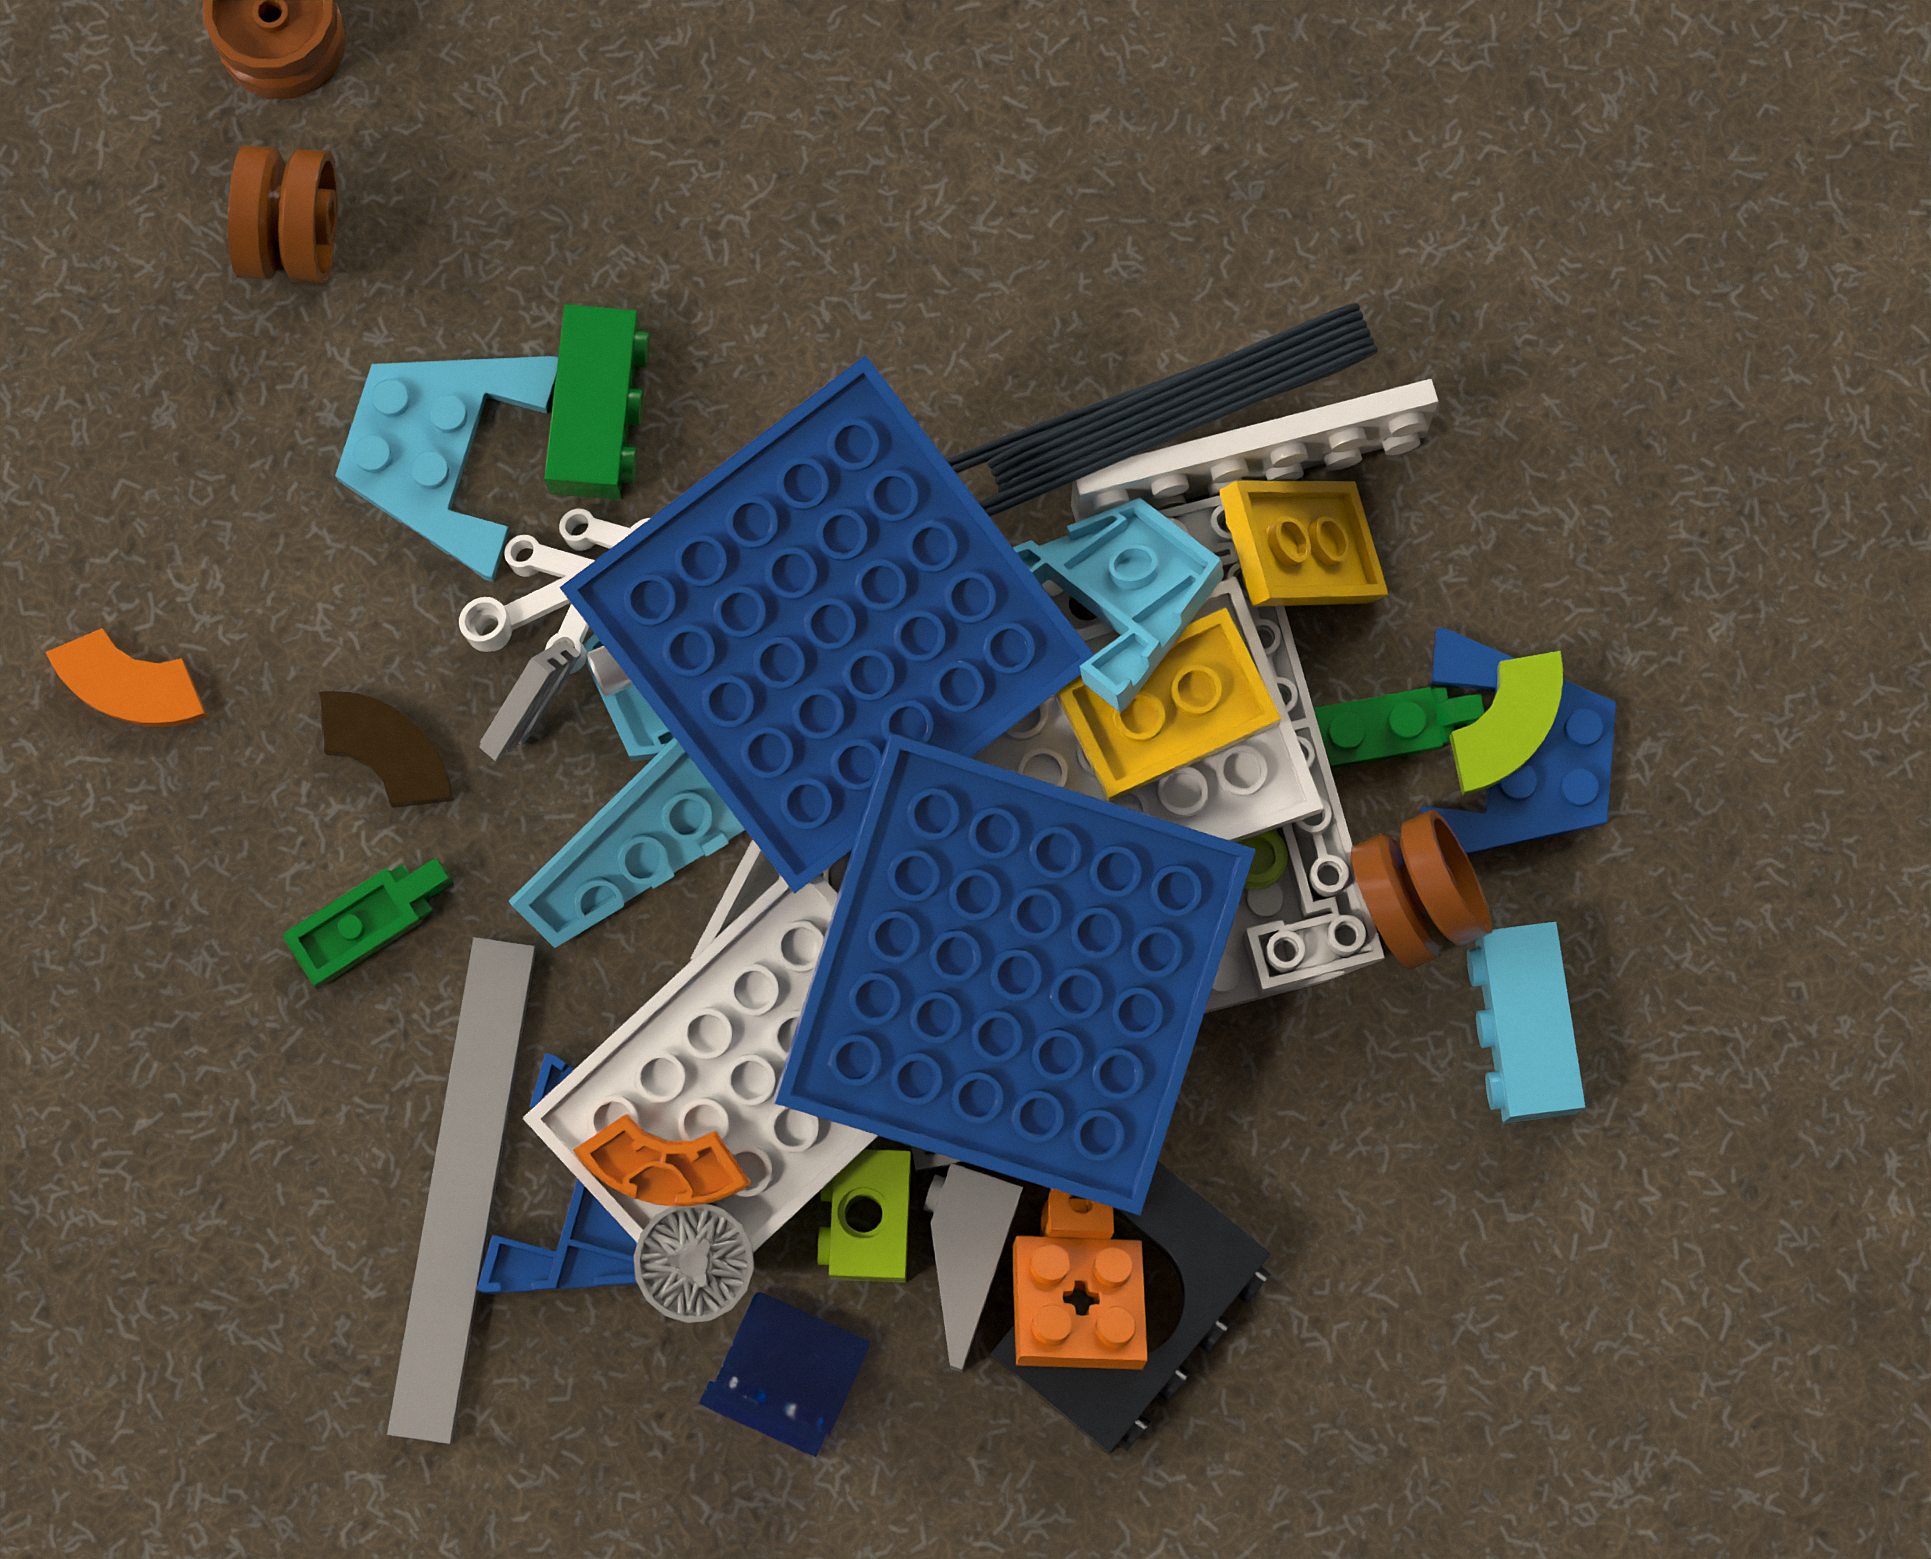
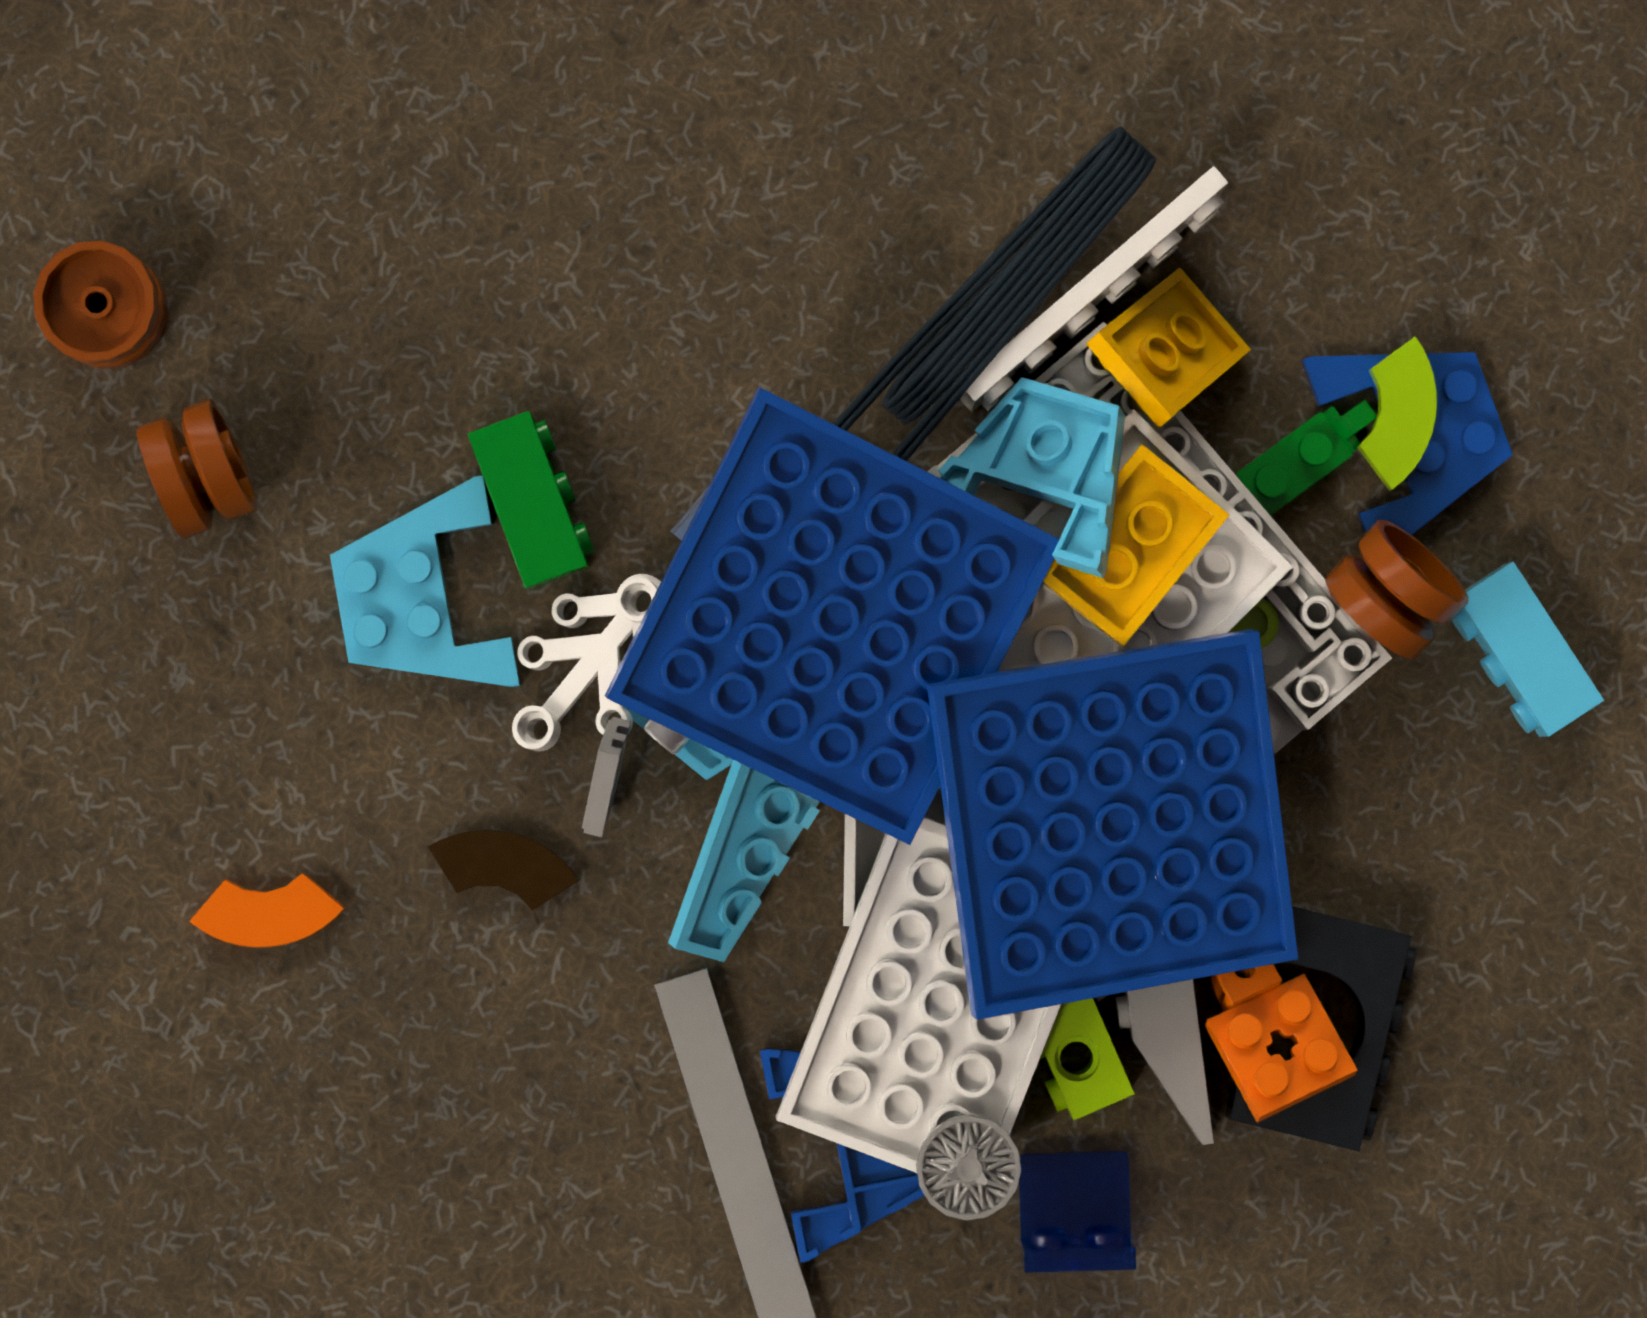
camera: 25 degrees left, 10 degrees up
green hinge [282,858,454,990] -> none
orange tile [573,1114,752,1206] -> none

